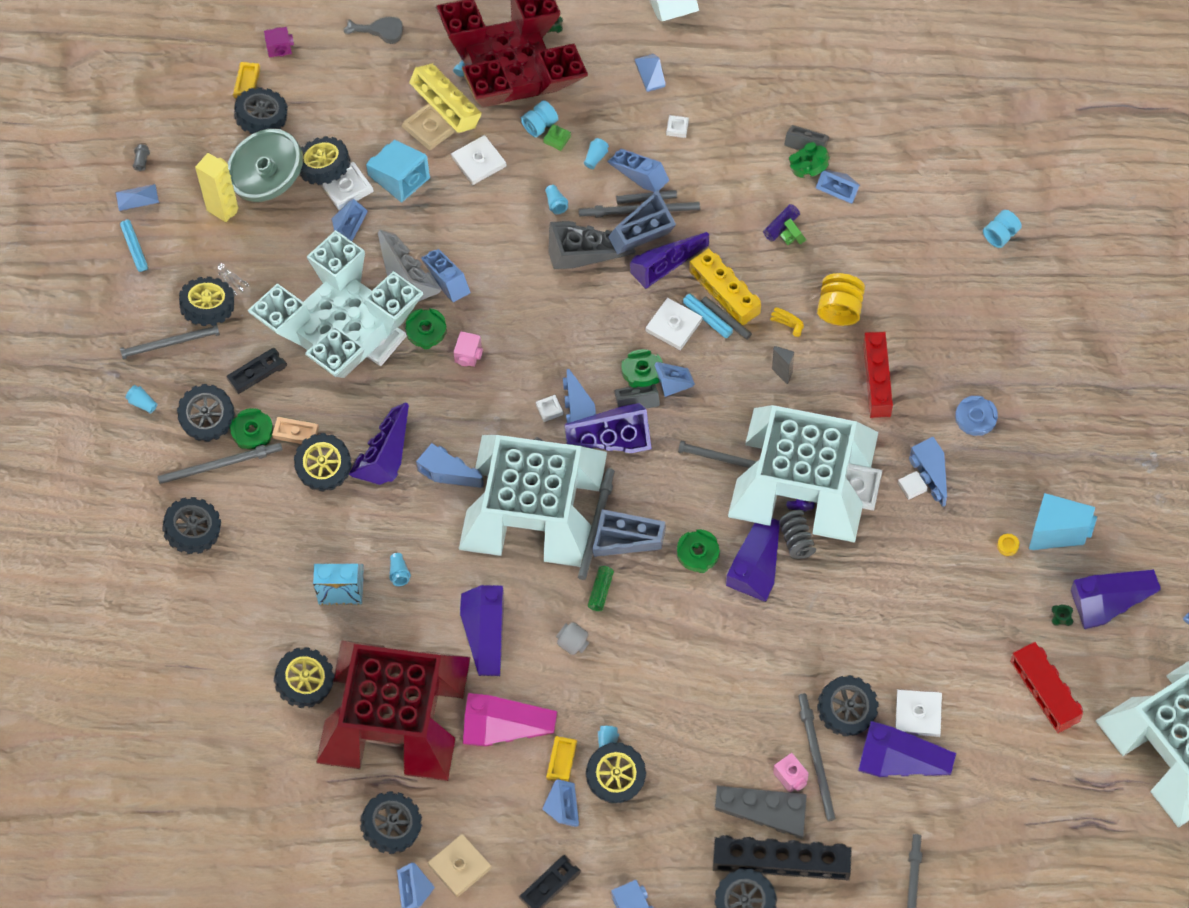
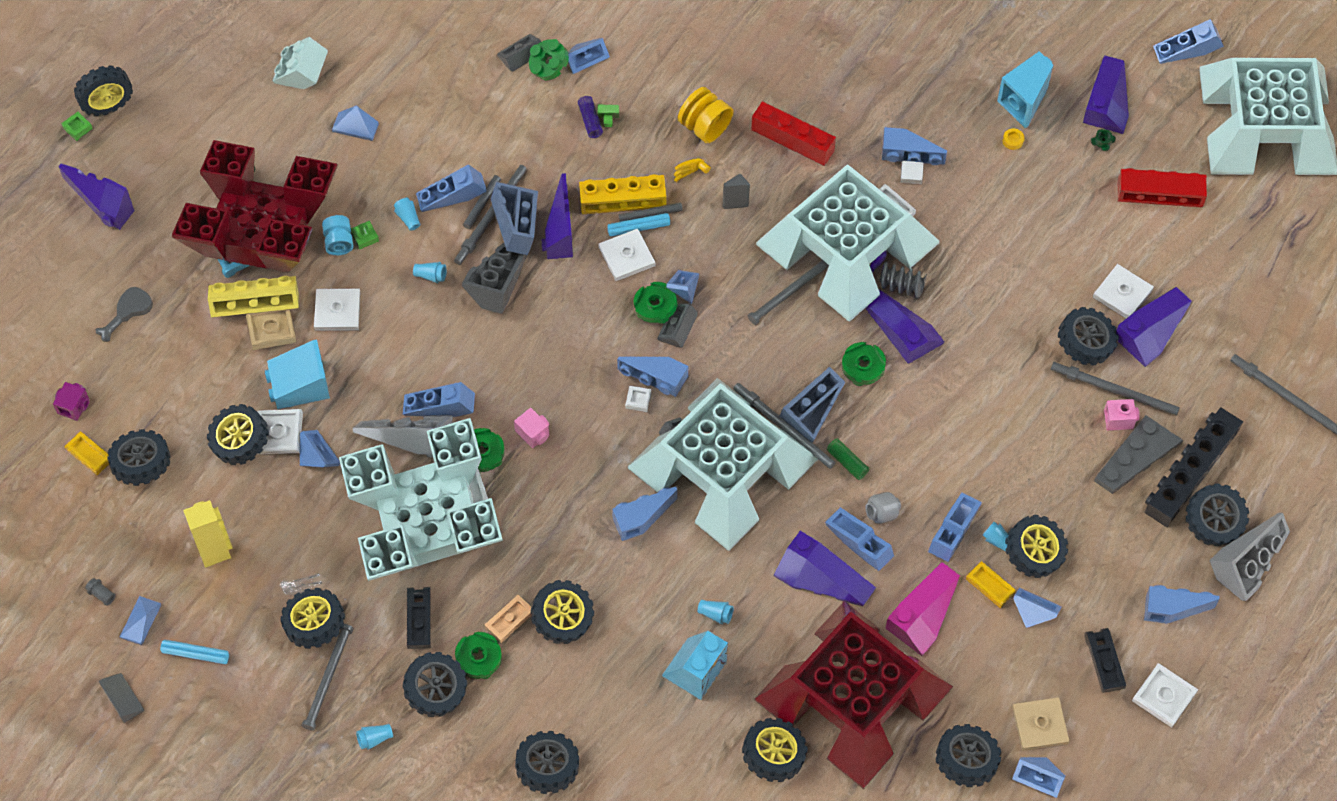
camera: 60 degrees left, 0 degrees up
dark grey bar [158,442,283,484] -> none
sand green dish [227,129,303,202] -> none
dark purple wedge [349,402,409,485] -> none
dark purple wedge [564,403,652,453] -> none
white tile [666,115,689,138] -> none
medium blue tile [955,396,998,436] -> none
none -> dark grey slope [99,673,144,723]
none -> medium blue slope [825,507,894,571]
none -> medium blue slope [928,492,982,562]

